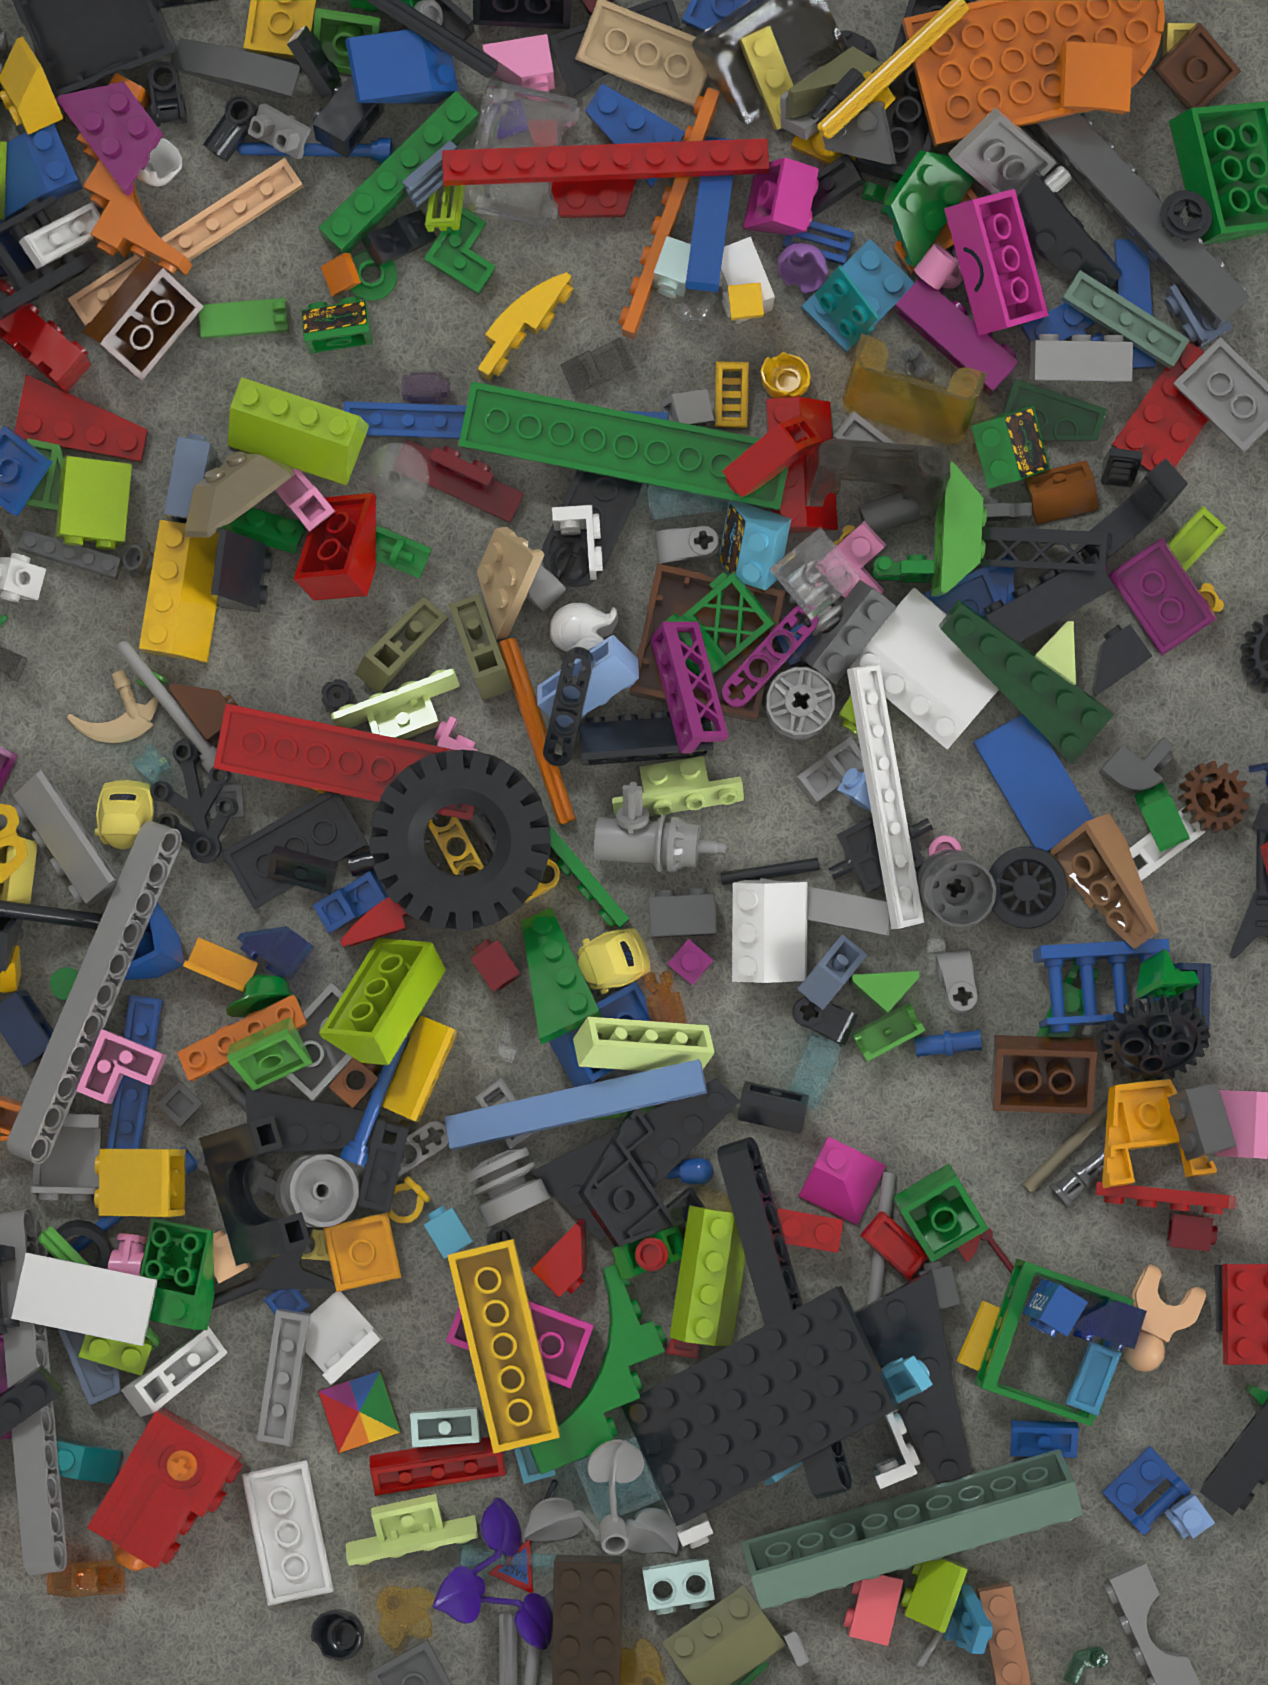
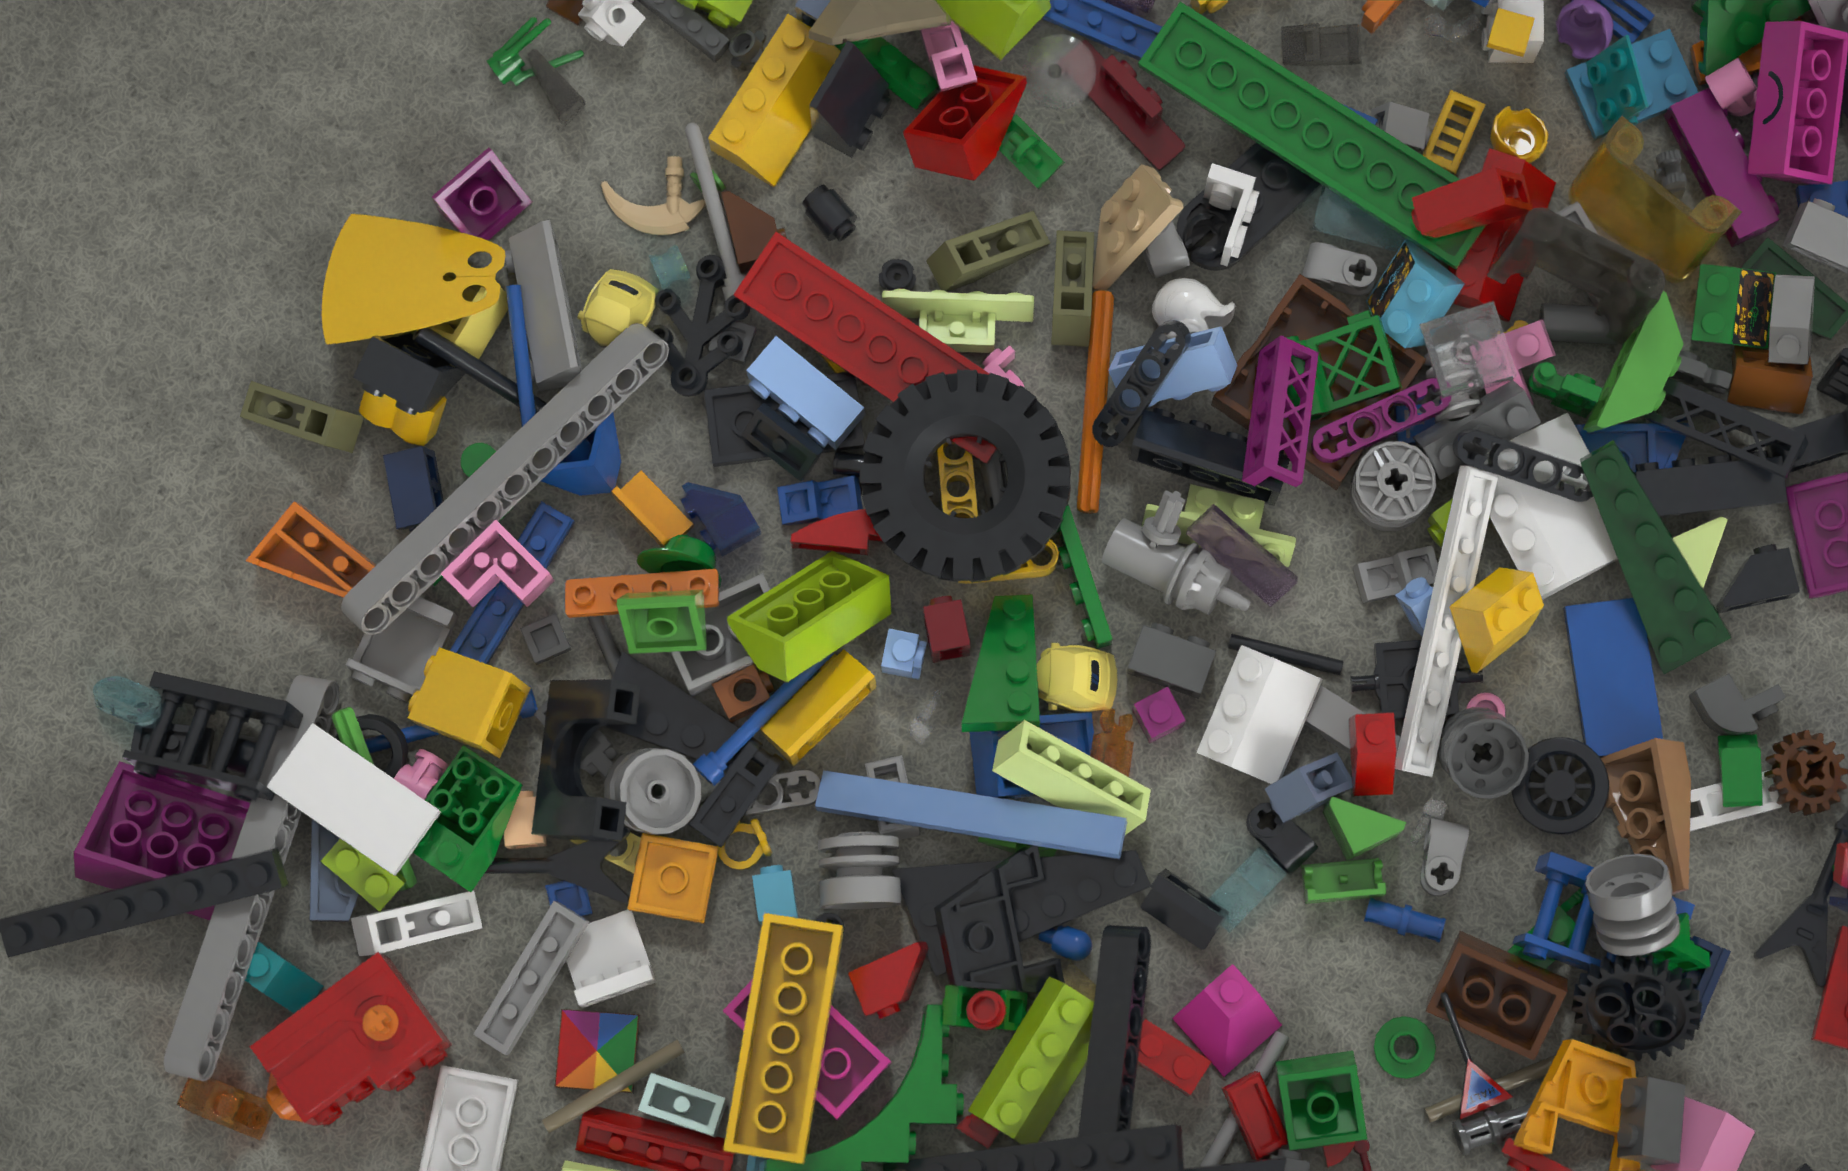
camera: 25 degrees right, 5 degrees down
none -> blue bar [506,285,536,427]
none -> dark tan bar [542,1039,685,1134]
none -> light blue brick [746,336,865,450]
none -> black brick [802,184,857,241]
none -> light blue brick [881,629,927,680]
none -> tile [1186,504,1298,607]
none -> red slope [1349,713,1396,797]
none -> green piece [1374,1016,1436,1079]
none -> piece [1440,992,1513,1120]
none -> yellow slope [1449,567,1544,673]
none -> black beam [1453,429,1593,502]
none -> light grey wheel [1585,854,1680,956]
none -> light grey slope [1769,275,1815,364]

